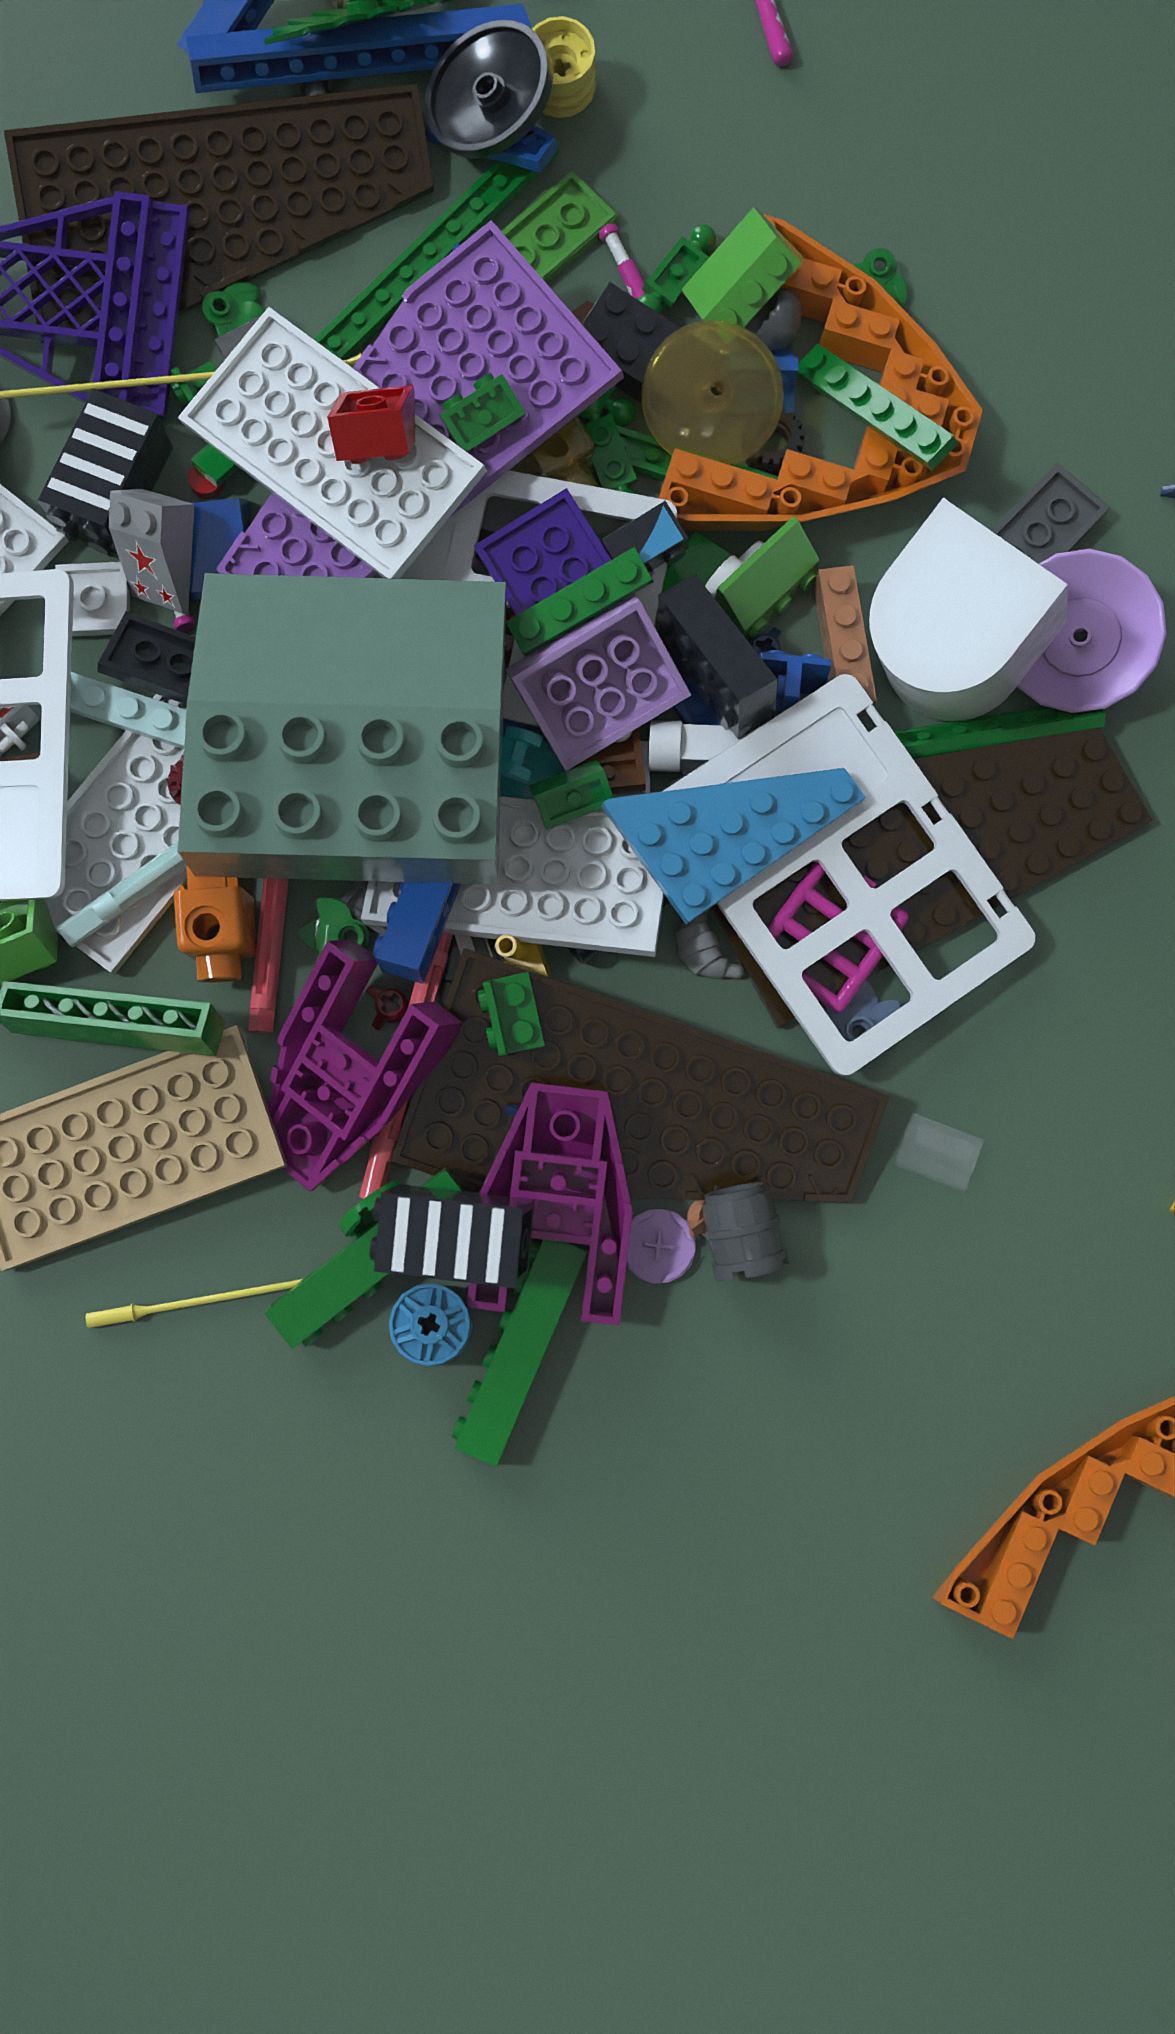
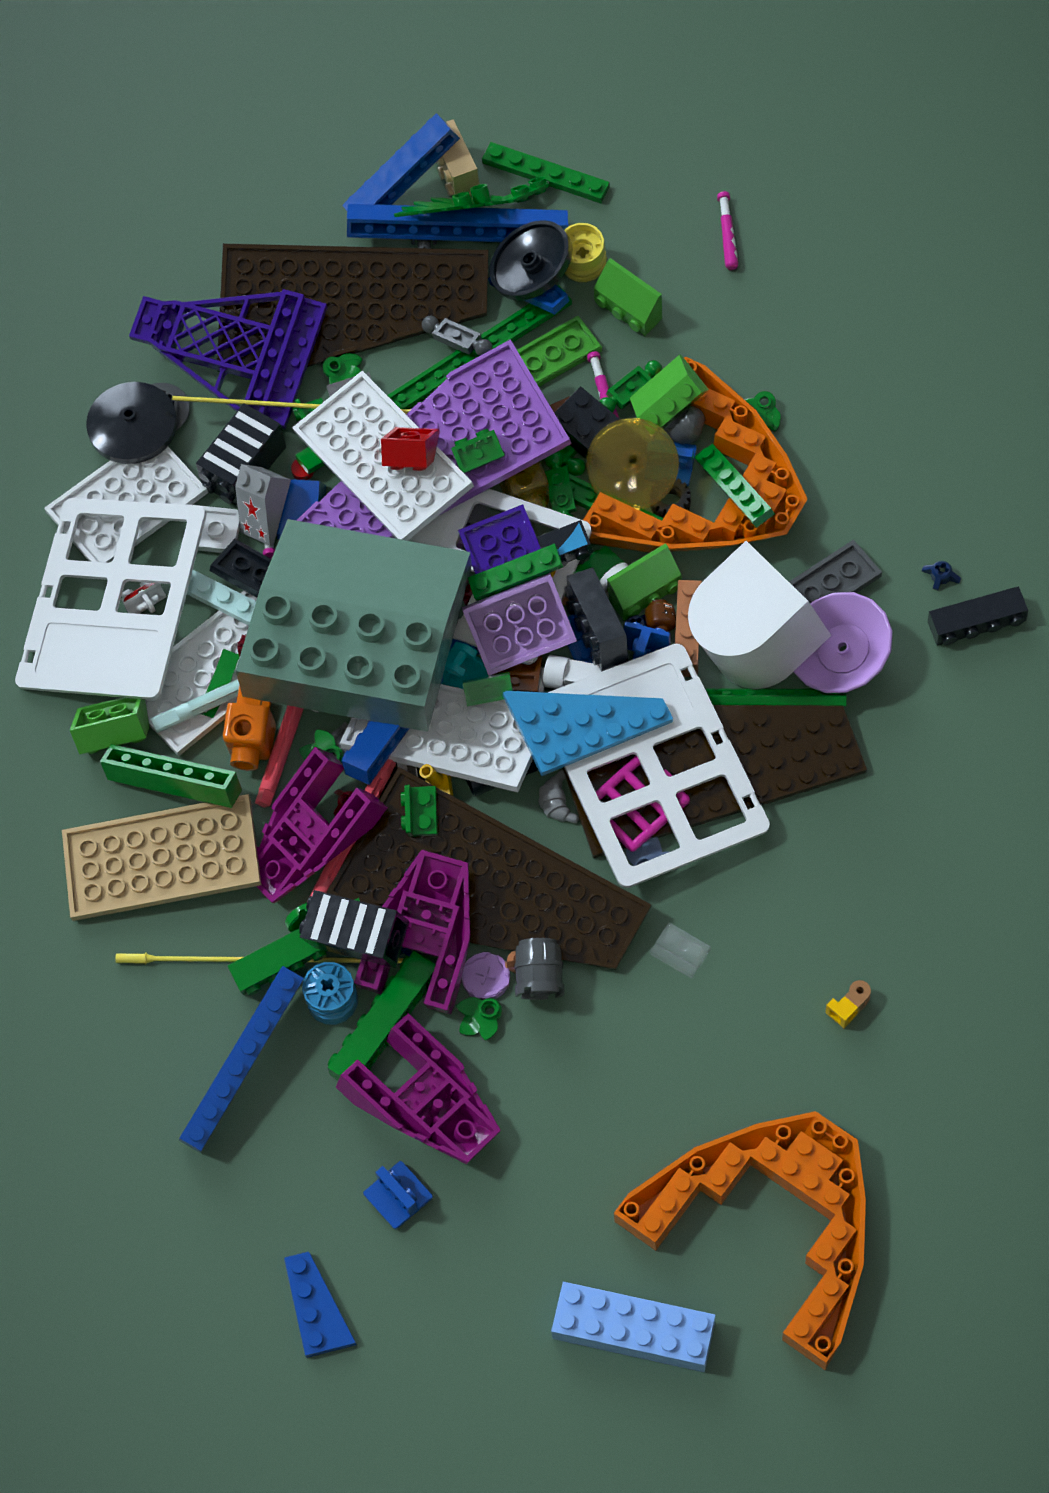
camera: 20 degrees right, 15 degrees down
none -> blue brick [179,966,304,1153]
none -> green sticker [201,649,240,718]
none -> blue wing [284,1252,356,1358]
none -> magenta wedge [336,1013,501,1164]
none -> blue bracket [363,1161,433,1230]
none -> dark grey plate [422,316,493,356]
none -> green plate [456,997,502,1041]
none -> light blue brick [551,1282,715,1372]
none -> bright green slope [594,258,662,336]
none -> reddish brown head [645,599,676,633]

